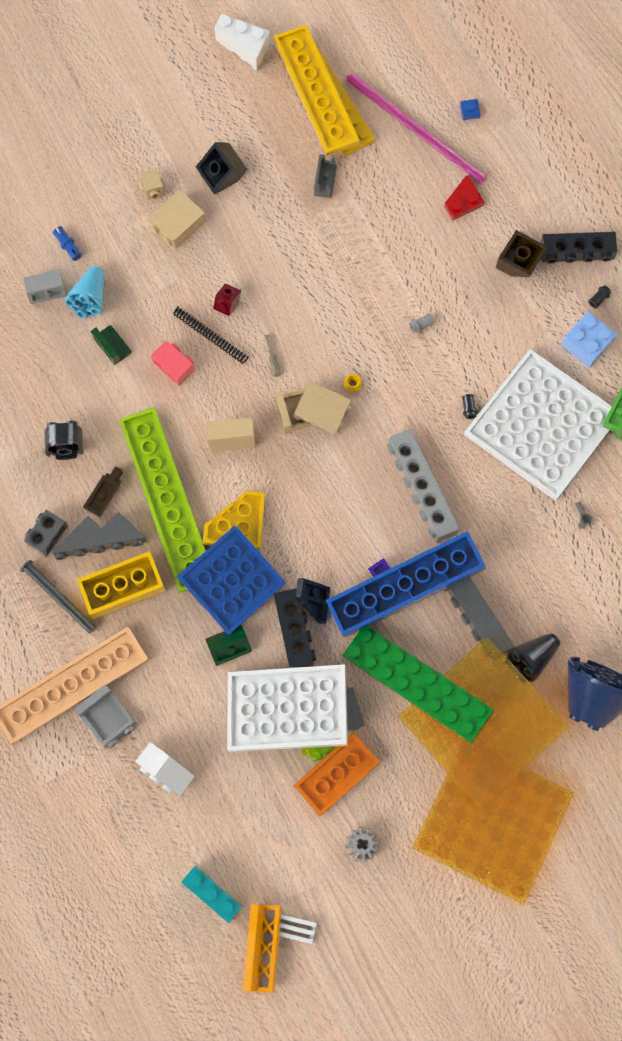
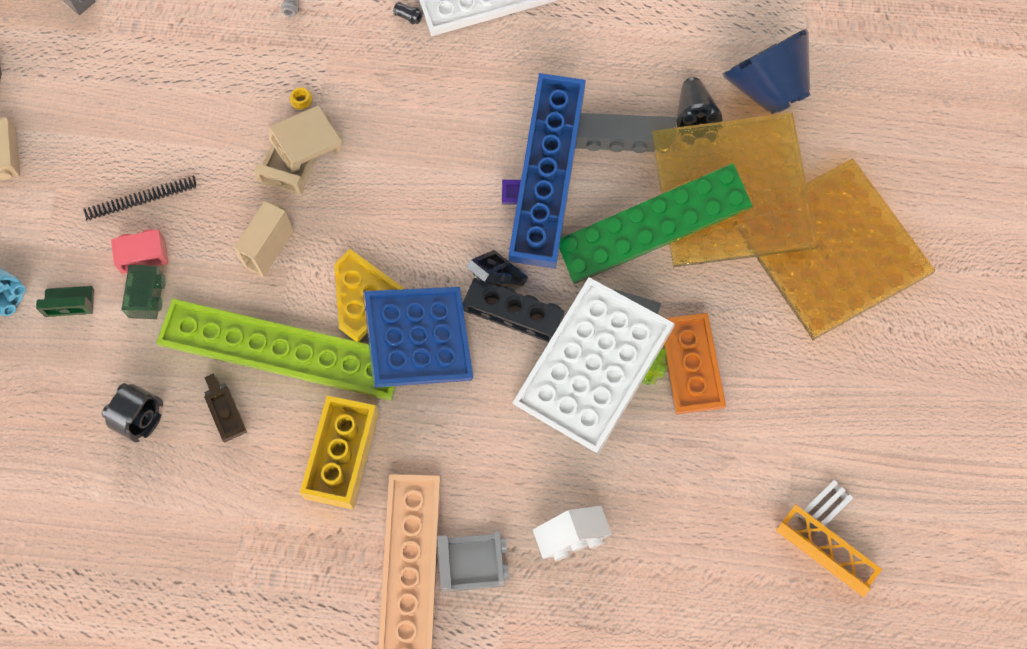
camera: 55 degrees left, 5 degrees down
dark grey axle [20,560,96,634] -> none
dark grey brick [24,509,68,557] -> none
dark grey slope [52,512,146,560] -> none
teal arch [181,866,243,923] -> none
dark green panel [205,625,252,666] -> none
dark red brick [213,283,241,316] -> none
dark tan piece [265,334,281,377] -> none
light grey gear [345,827,380,863] -> none
light grey brick [387,429,459,542] -> none
none -> clear green brick [121,265,166,319]

